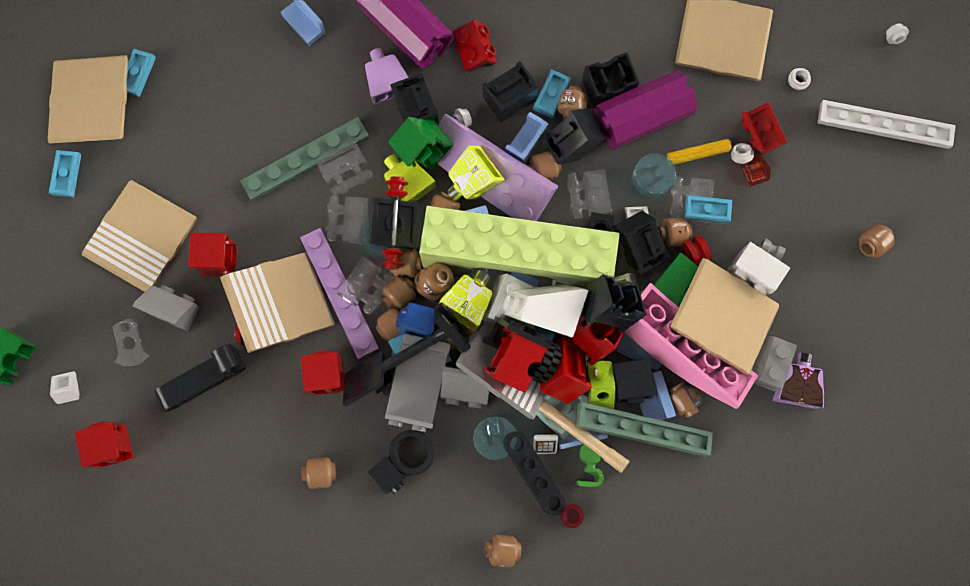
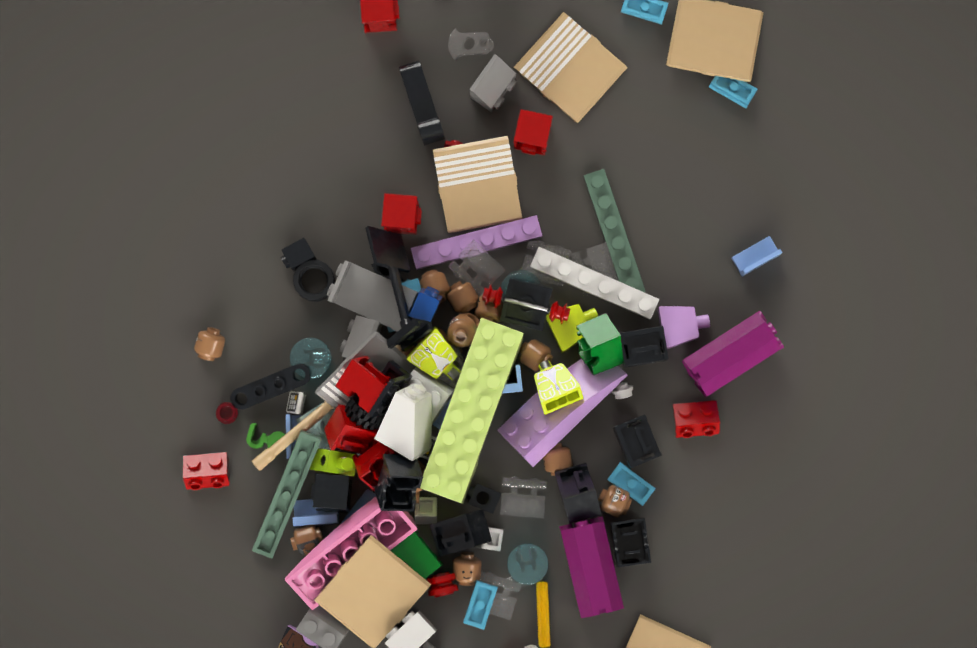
camera: 110 degrees right, 5 degrees up
medium nougat head [301,457,336,489] -> none
light blue panel [505,112,548,164] -> none
none -> bracket [183,452,230,490]
none -> white plate [530,247,659,320]

